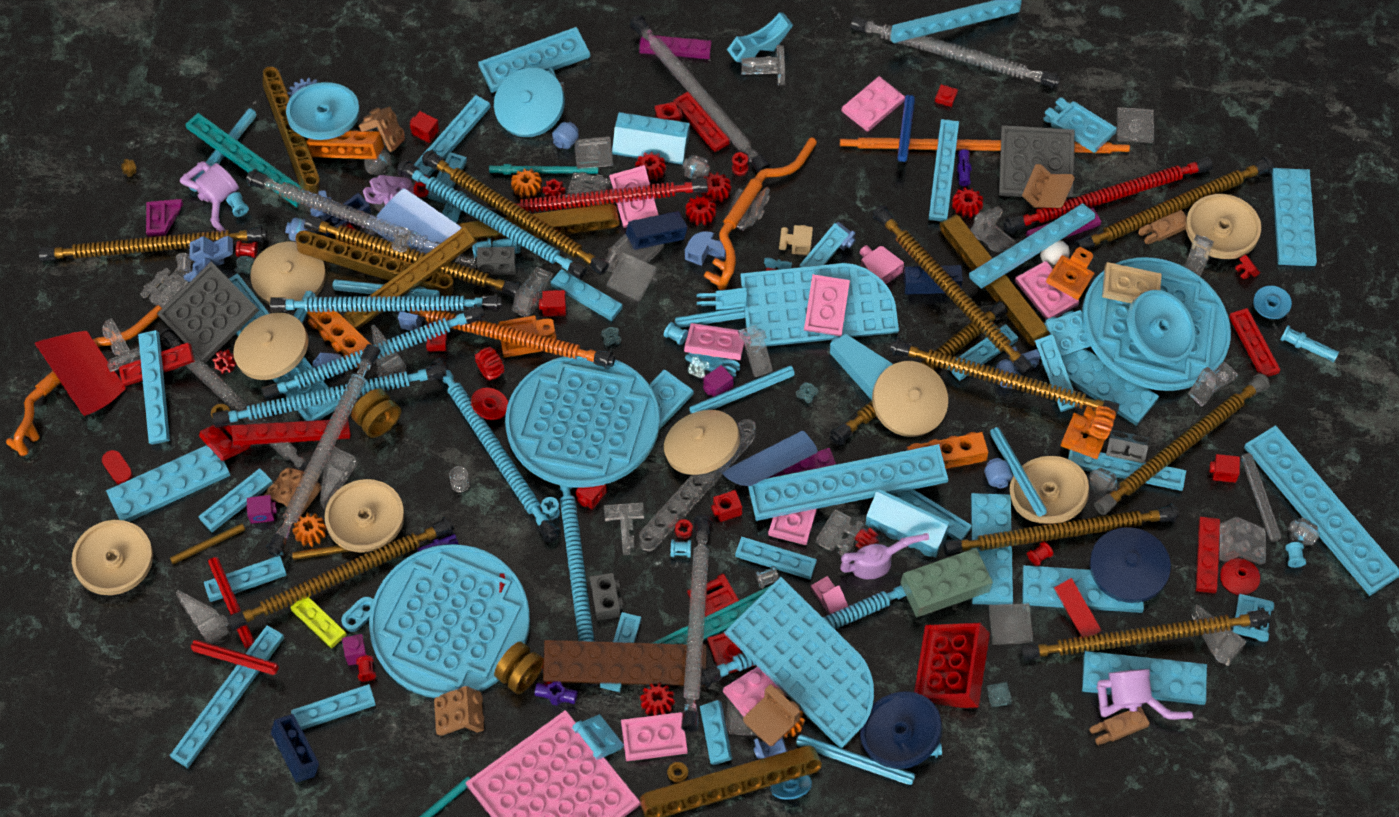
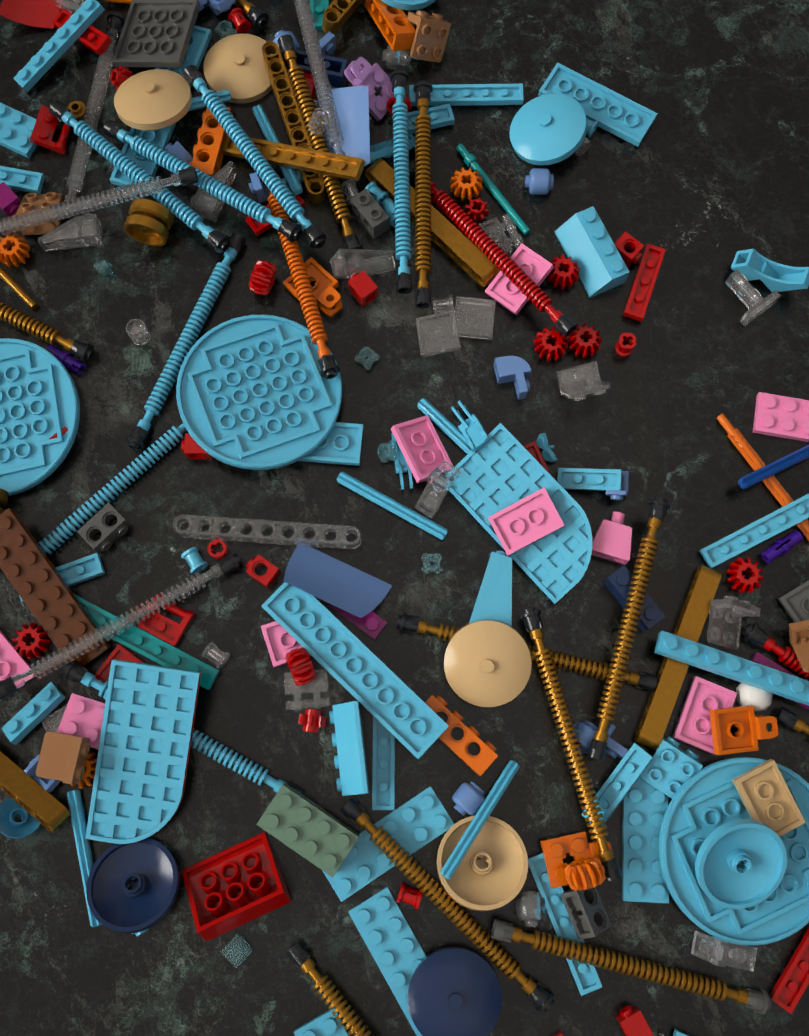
camera: 55 degrees right, 15 degrees up
red plate [231,419,350,446] -> none
tan dish [325,479,404,552] -> none
red brick [410,111,439,143] -> none
red dish [471,388,508,420] -> none
medium azure bush [541,497,560,521] -> none
medium azure plate [551,269,623,321] -> none
clear plate [574,137,613,169] -> none
clear bracket [604,503,644,555] -> none
dark blue brick [626,211,687,250] -> none
clear hose [630,15,770,172] -> none
magenta plate [639,35,712,59] -> none
medium azure bush [664,322,688,345] -> none
tan dish [664,410,740,475] -> none
clear head [682,155,710,180] -> none
magenta brick [703,365,733,397] -> none
orange piece [704,138,817,290] -> none
medium azure plate [735,537,817,580] -> none
tan brick [779,225,813,255] -> none
bright pink slope [811,576,848,615] -> none
lavender piece [840,533,929,579] -> none
medium azure plate [948,325,1018,381] -> none
clear plate [989,603,1033,645] -> none
red tile [1054,578,1102,640] -> none
none -> clear light blue plate [93,256,113,277]
none -> red gear [285,647,316,686]

